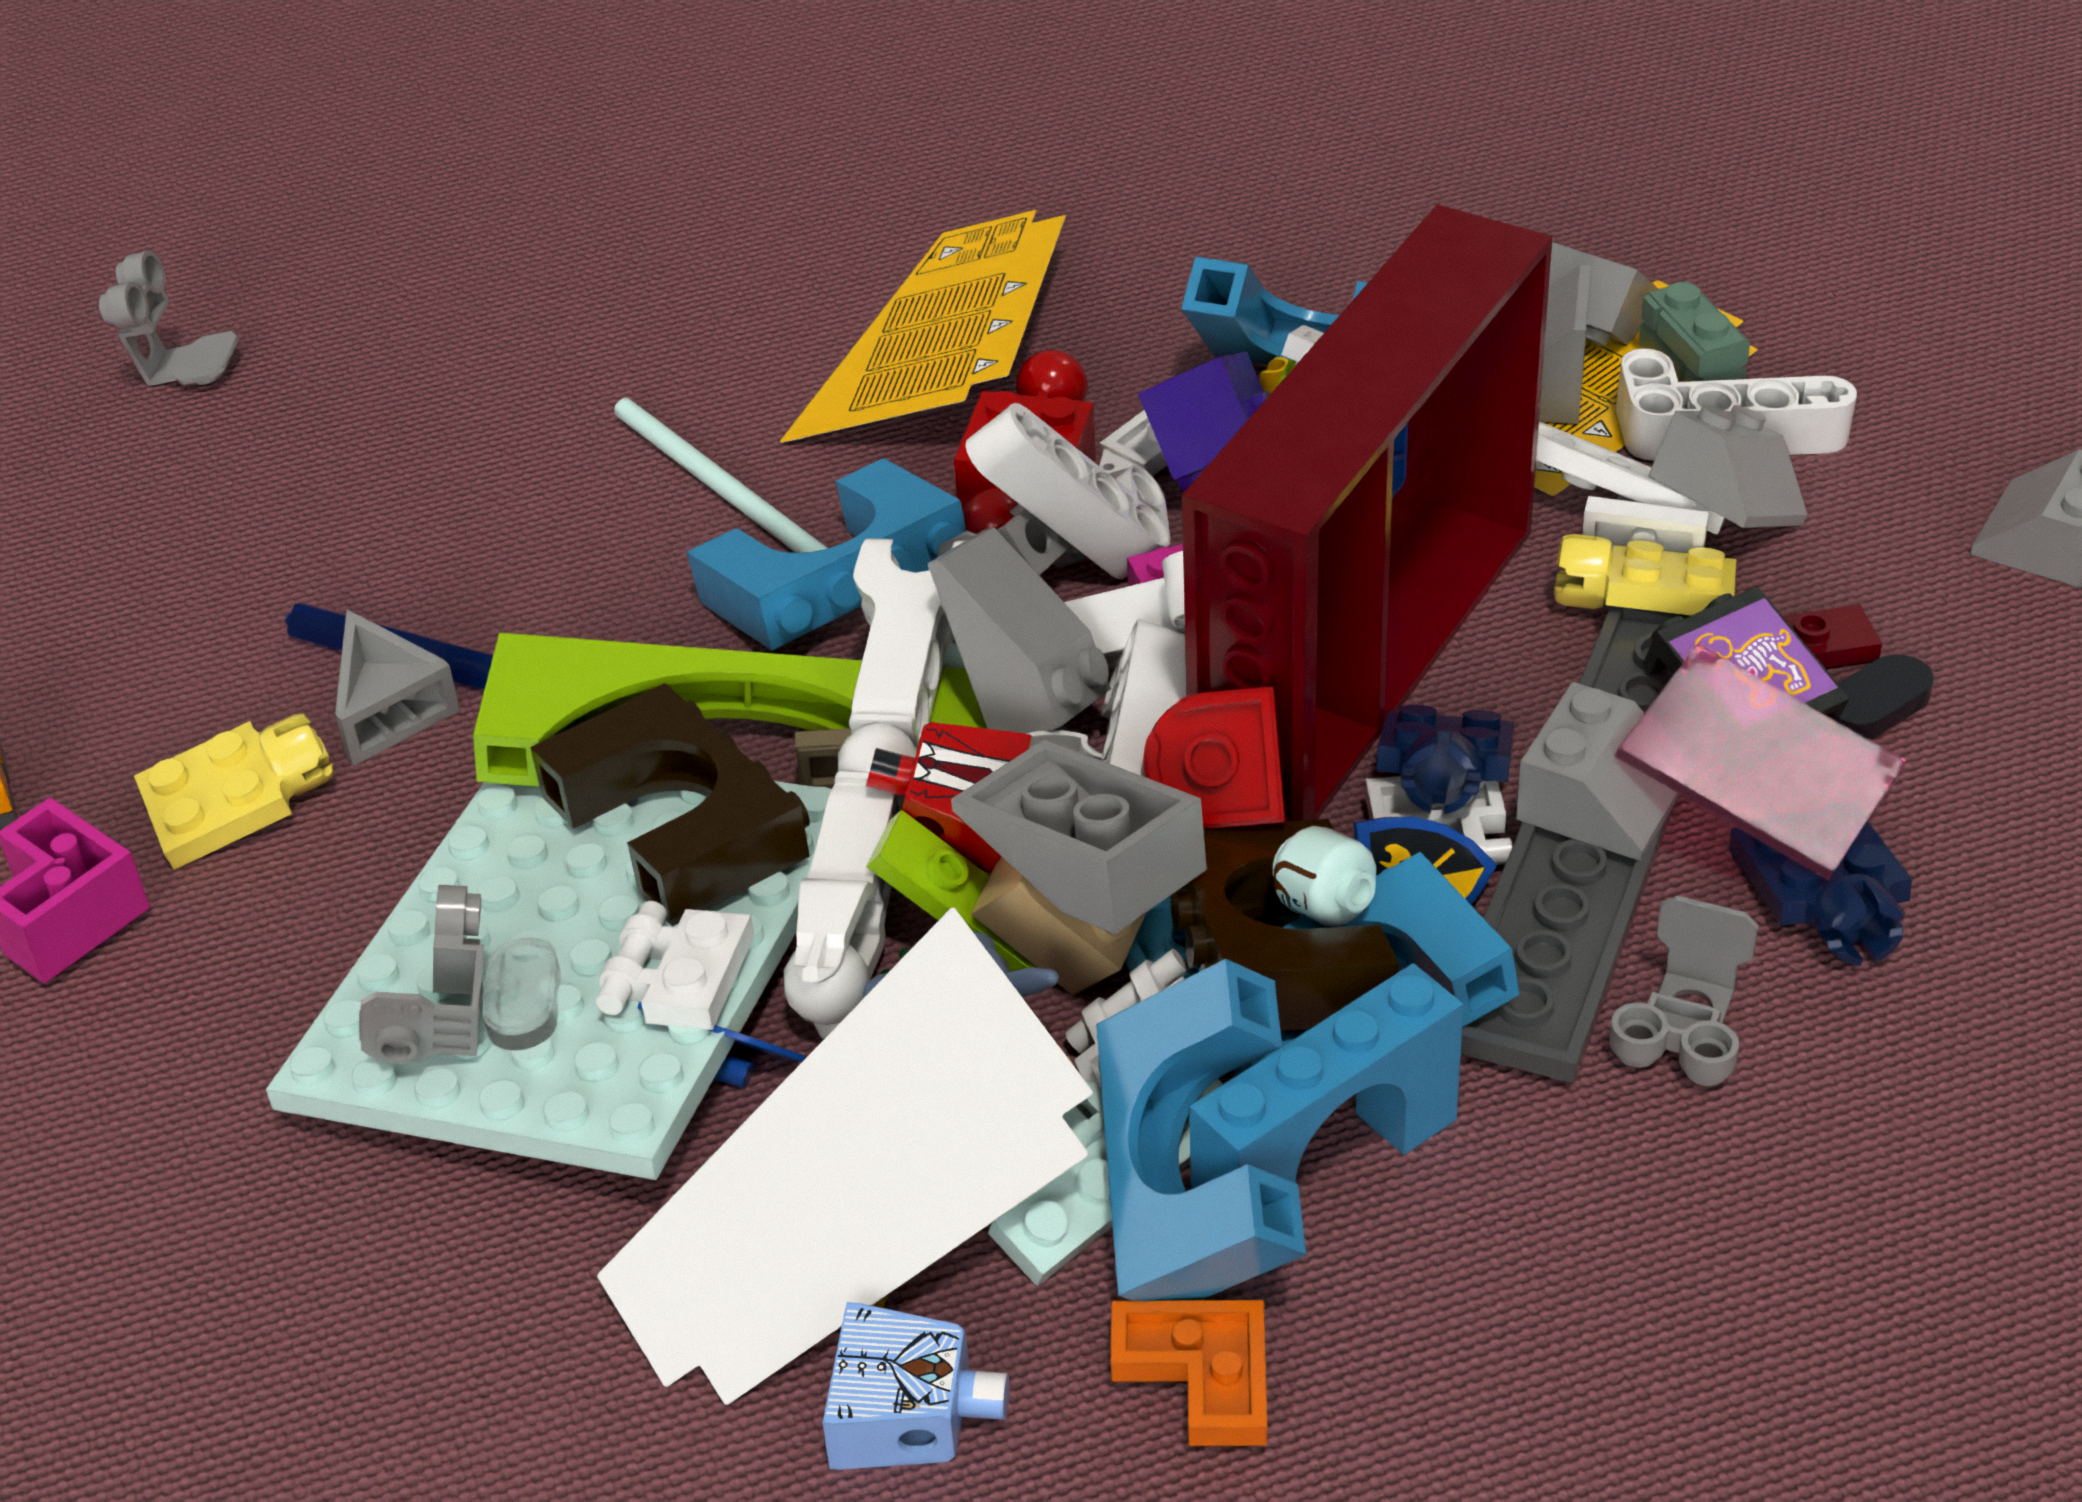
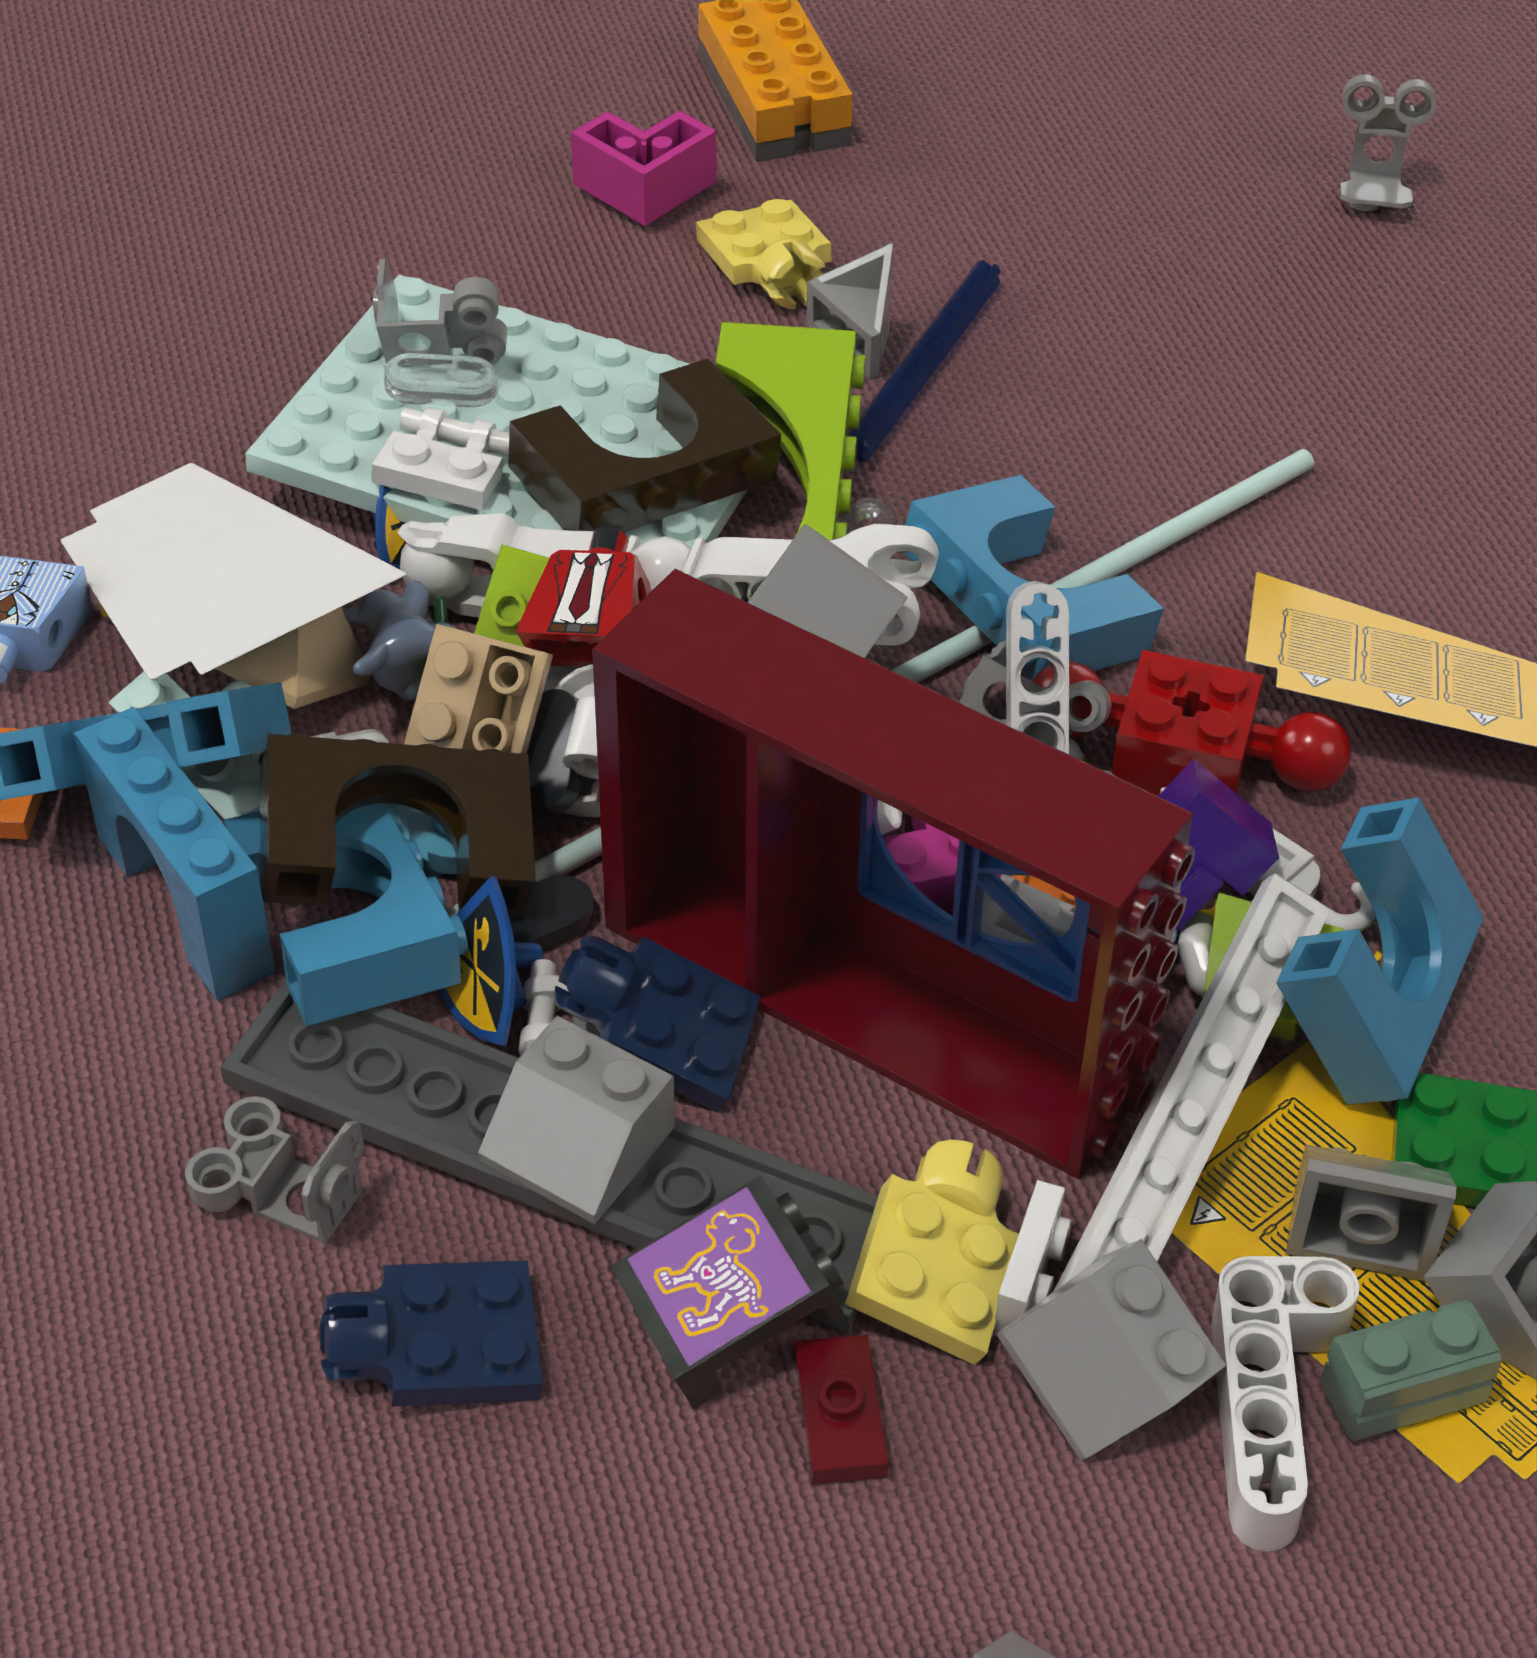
camera: 90 degrees right, 5 degrees up
light grey slope [951,739,1207,934] -> none
red tile [1143,686,1286,828] -> none
light aqua head [1273,826,1376,927] -> none
clear pink piece [1614,643,1907,880] -> none
black tile [1832,655,1934,740] -> none

